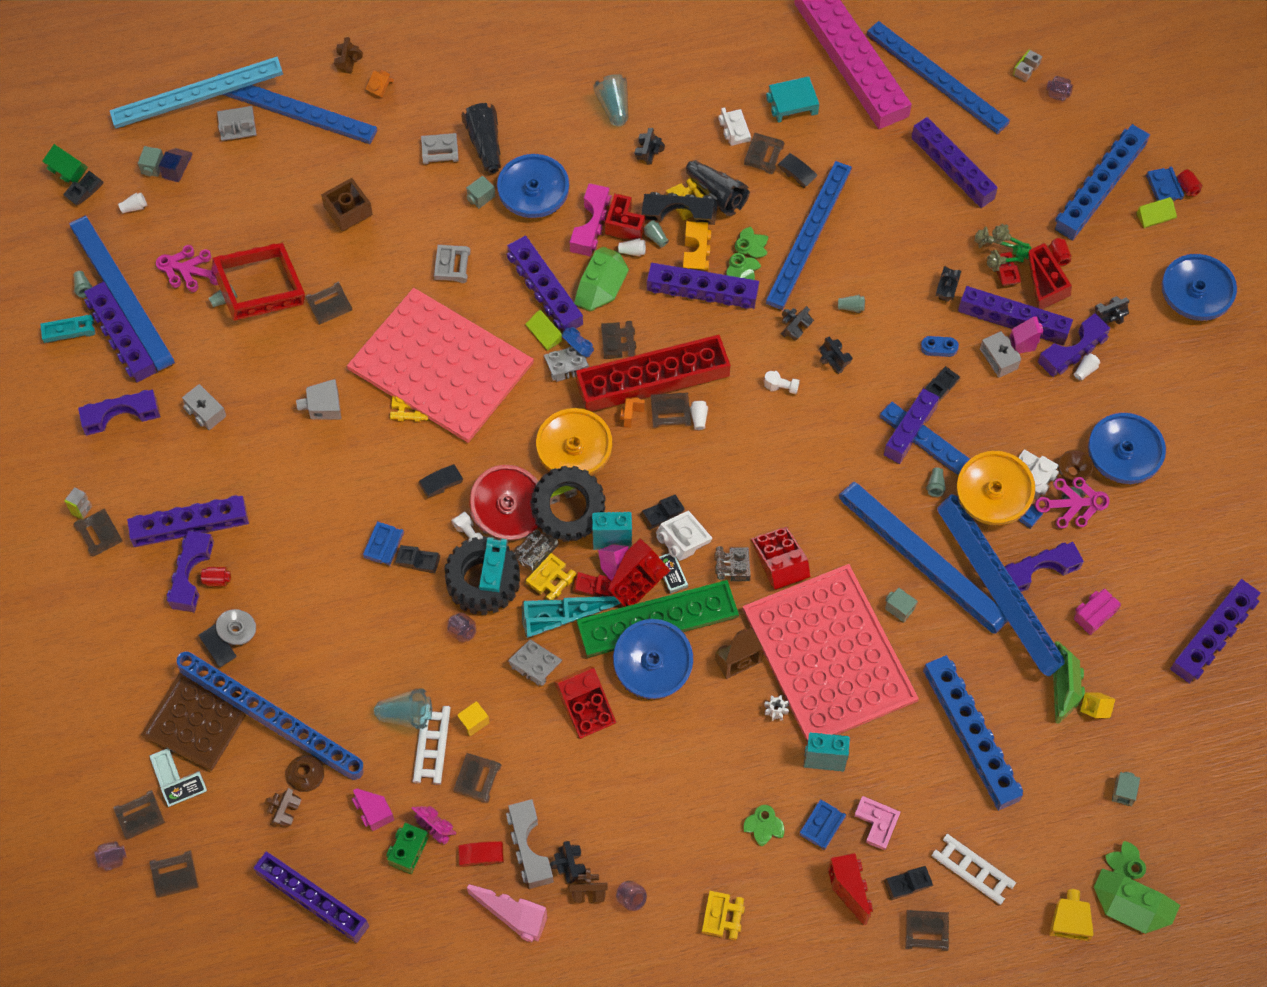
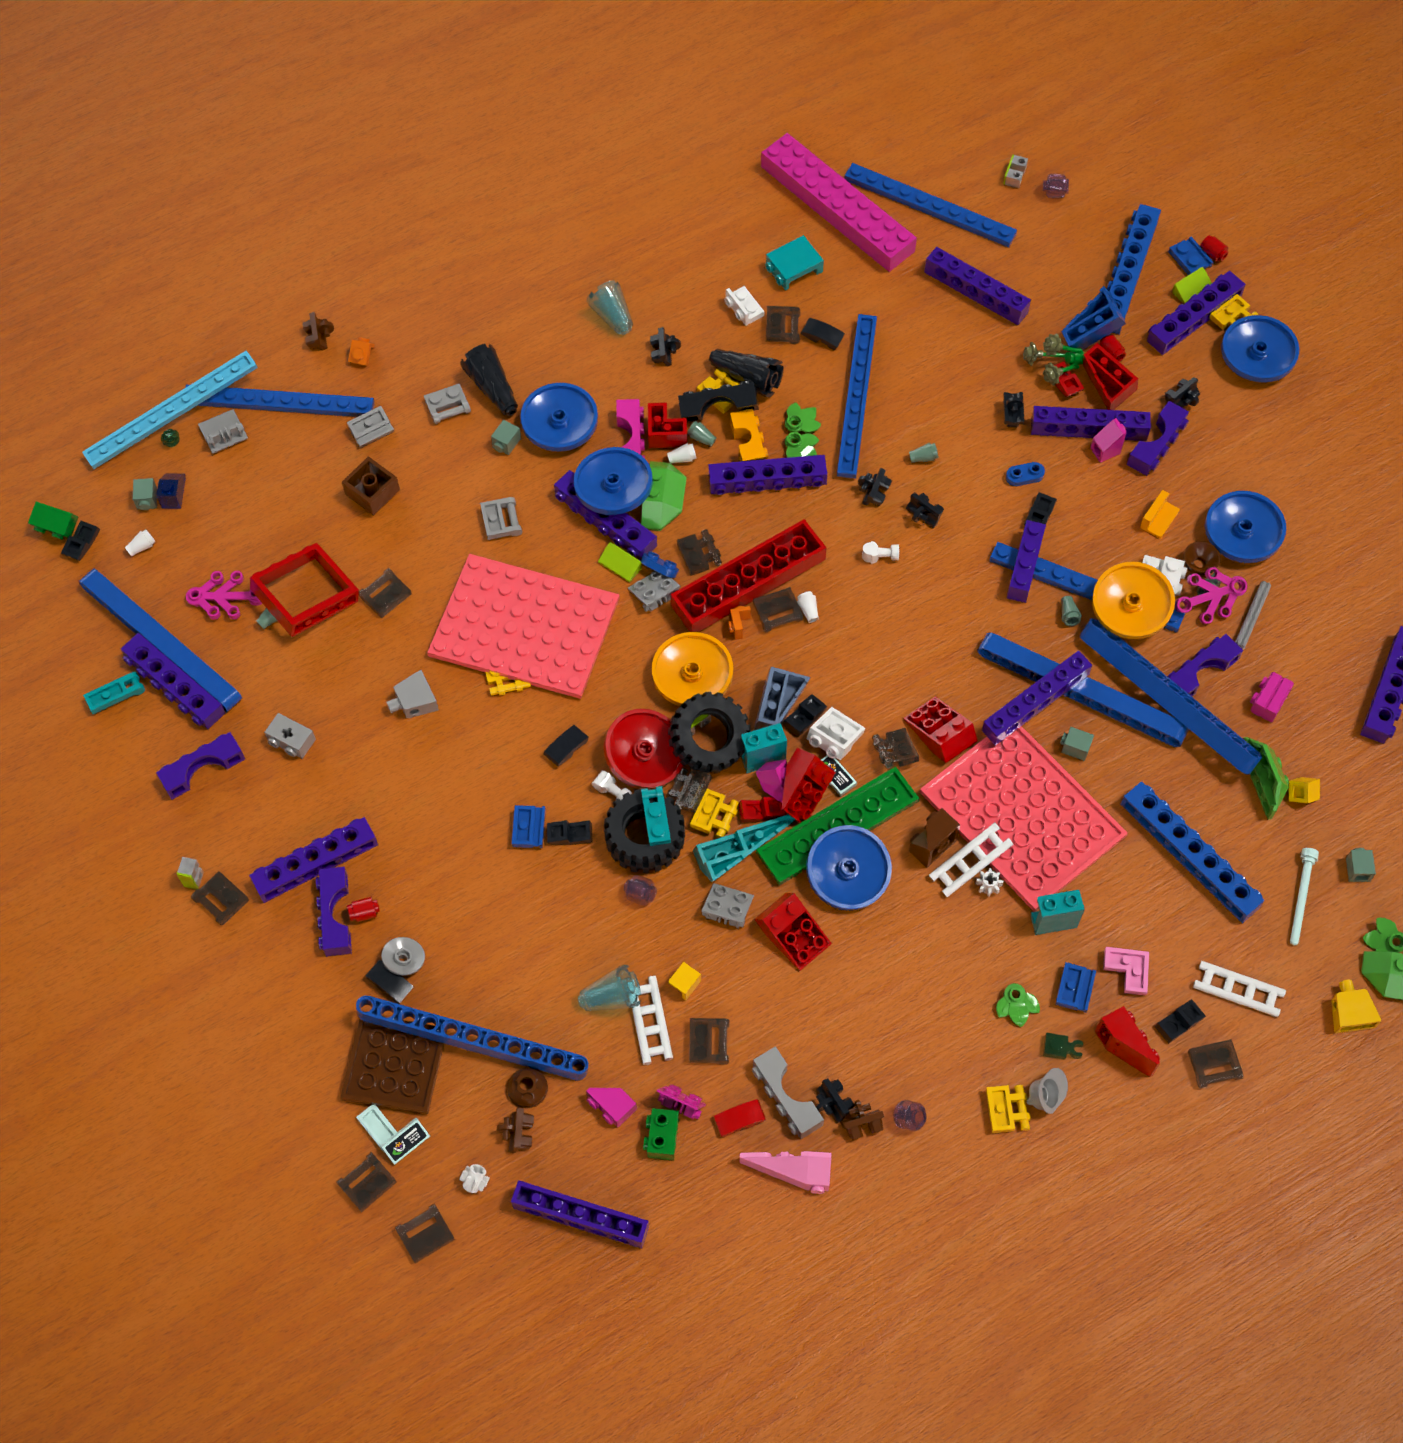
camera: 15 degrees left, 0 degrees up
sand green cone [73,271,92,298] -> none
head [94,841,127,871] -> none
light grey brick [980,331,1021,378] -> none
white cone [1074,353,1100,381] -> none
none -> clear green plate [161,429,180,447]
none -> light grey plate [347,406,394,448]
none -> white gear [459,1164,490,1193]
none -> blue dish [574,447,653,515]
none -> sand blue wedge [754,667,810,730]
none -> white bar [929,822,1014,897]
none -> dark purple brick [982,650,1092,746]
none -> light grey piece [1026,1068,1068,1114]
none -> clear green plate [1043,1033,1084,1060]
none -> blue wedge [1061,286,1126,350]
none -> light orange panel [1140,490,1180,539]
none -> dark purple brick [1147,270,1246,355]
none -> yellow plate [1209,294,1258,330]
none -> light grey axle [1235,581,1271,649]
none -> light aqua piece [1290,848,1319,946]

